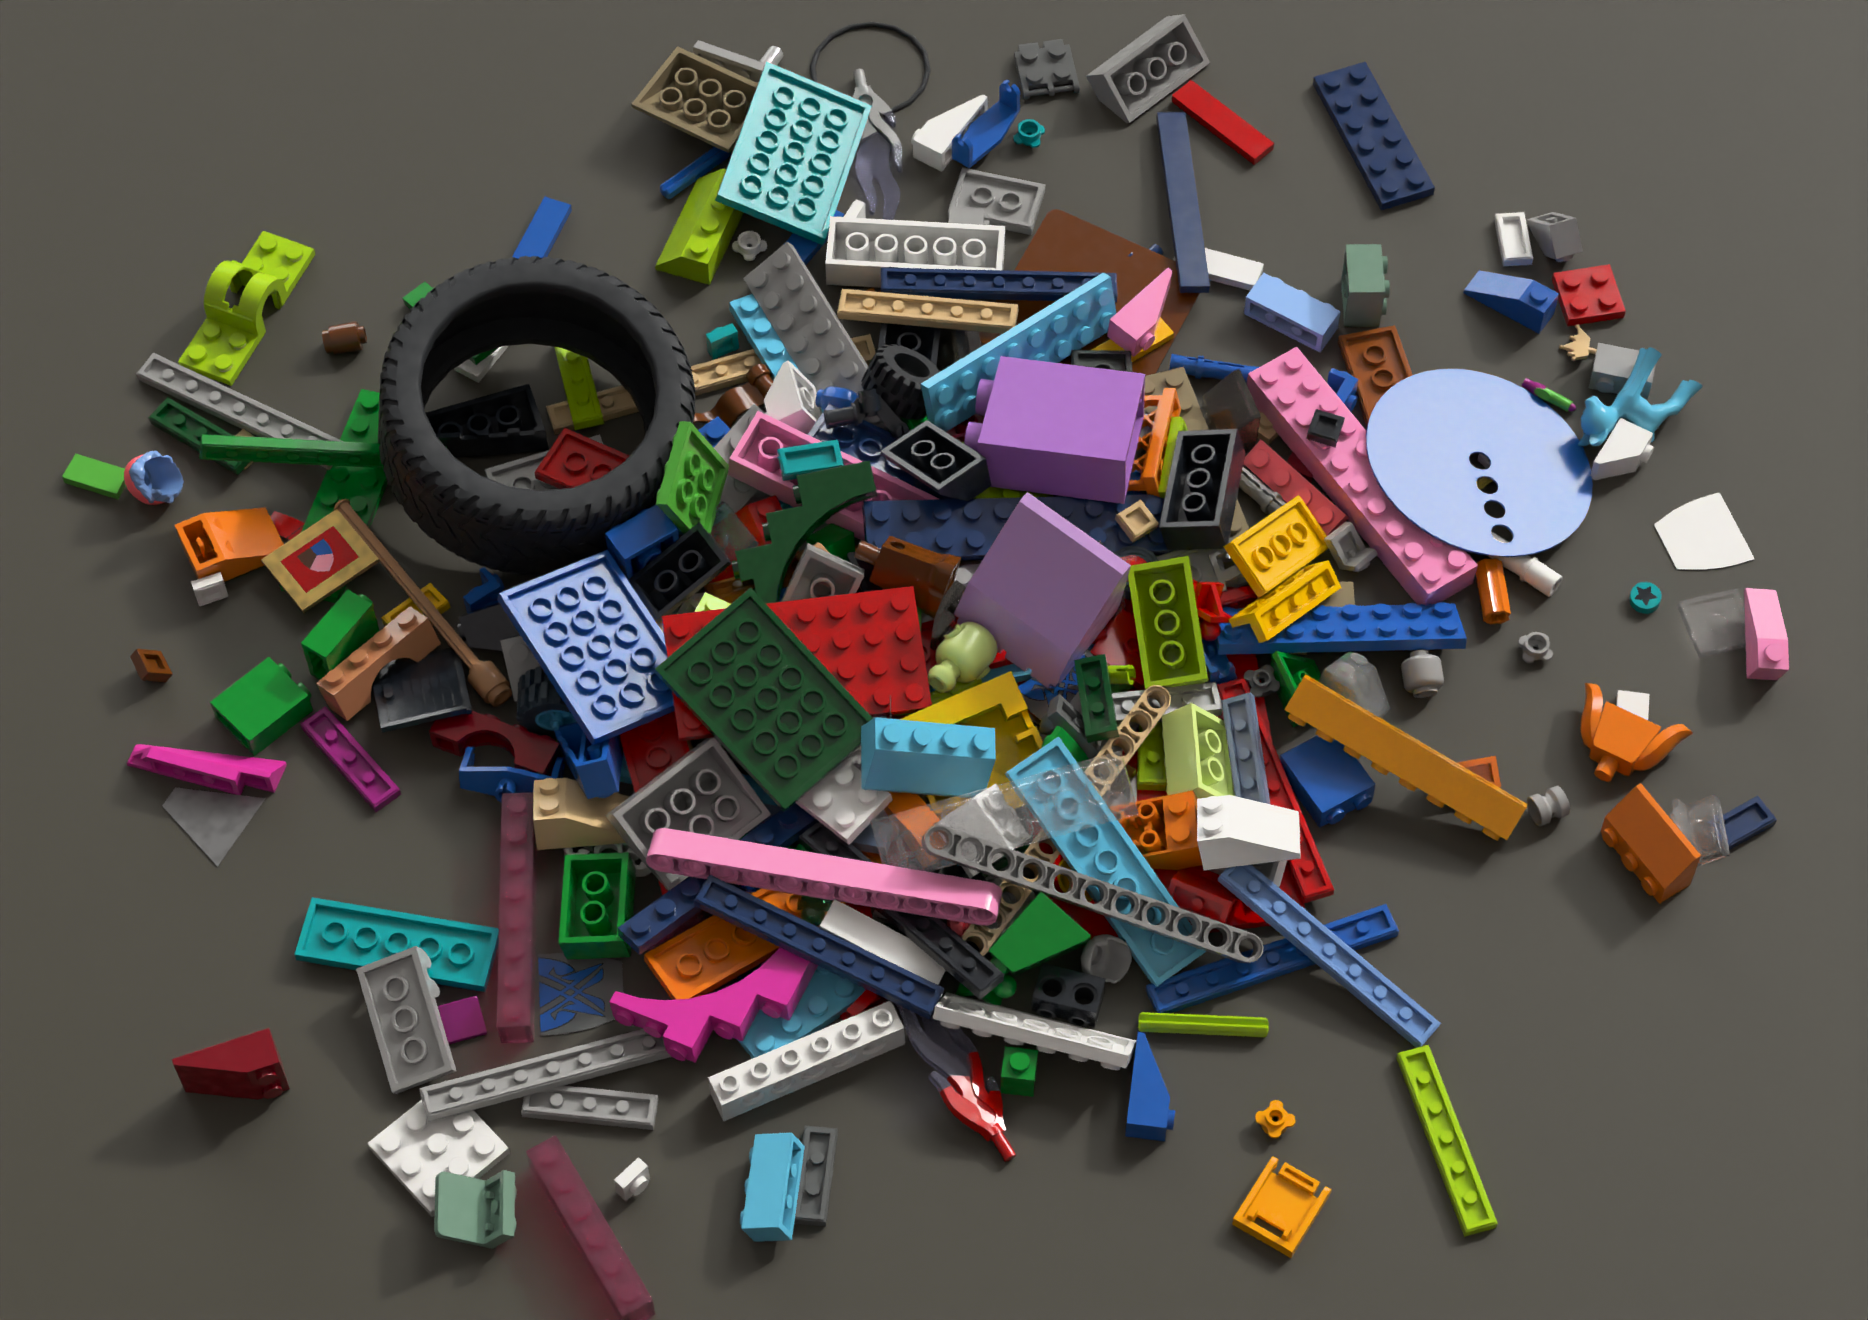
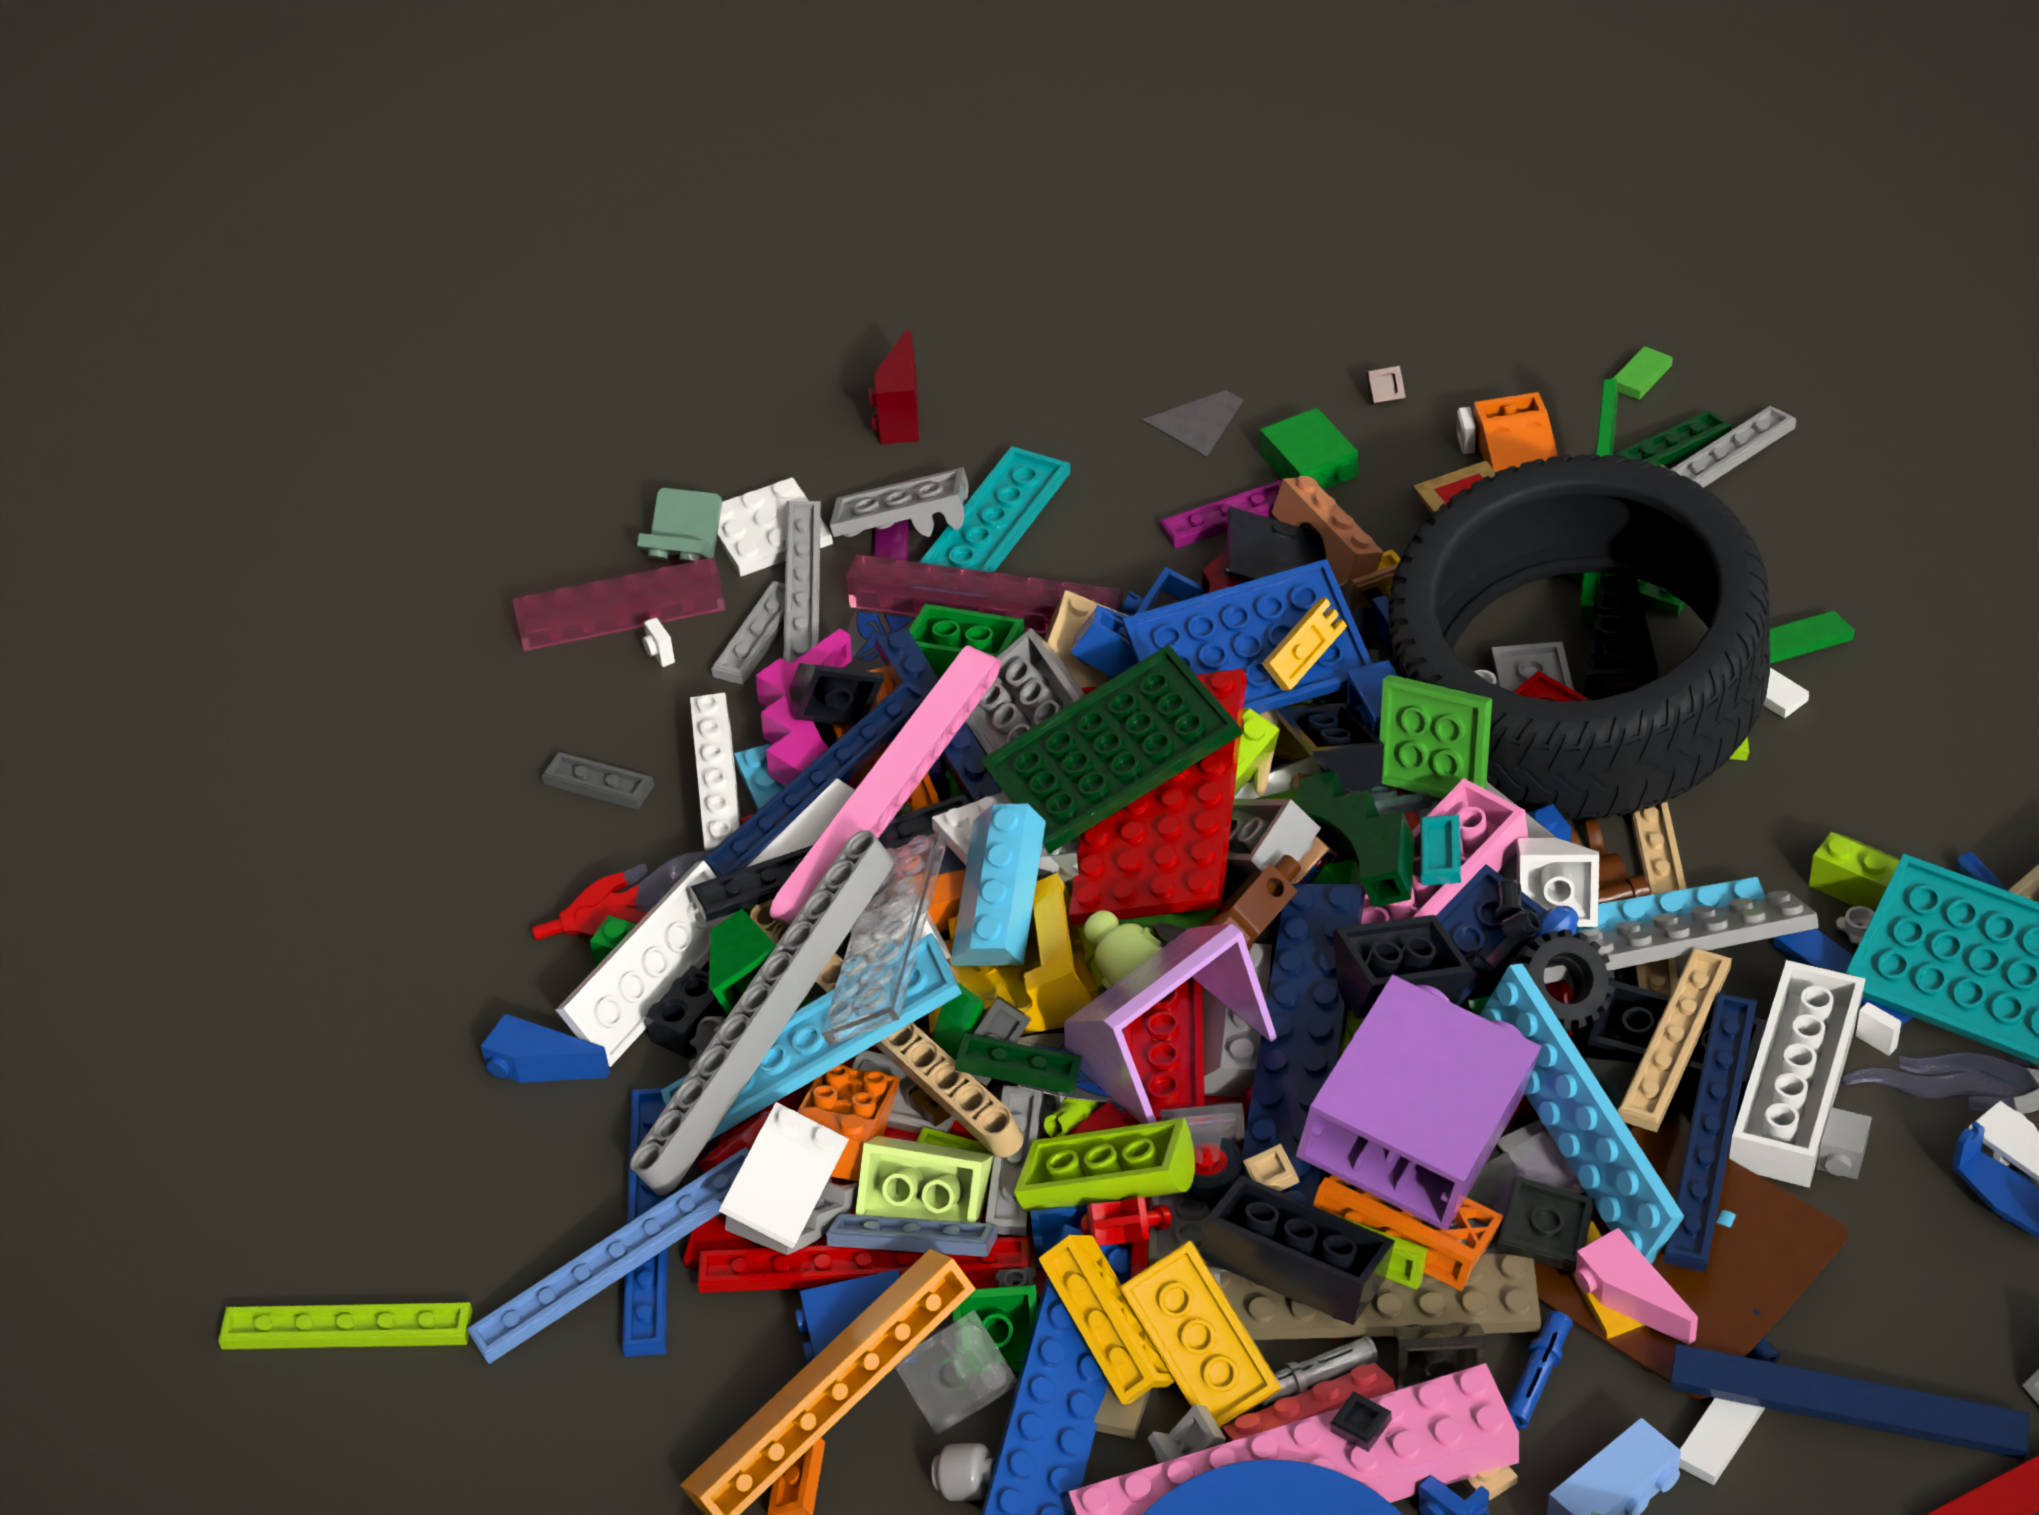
camera: 110 degrees right, 15 degrees down
medium blue hair [124,451,184,505] -> none
dark pink wedge [127,744,287,795] -> none
lime piece [178,231,316,386] -> none
green brick [301,590,380,680] -> none
reddish brown brick [322,321,367,355] -> none
blue tile [512,196,572,258] -> none
teal plate [706,323,739,360] -> none
medium azure brick [740,1133,805,1242] -> none
light grey tile [948,167,1045,235] -> none
teal plate [1013,119,1045,148] -> none
lime axle [1138,1012,1269,1037] -> none
light orange container [1232,1156,1332,1258] -> none
light orange plate [1255,1100,1295,1138] -> none
none -> black slope [789,663,885,726]
none -> yellow hinge [1262,597,1347,691]

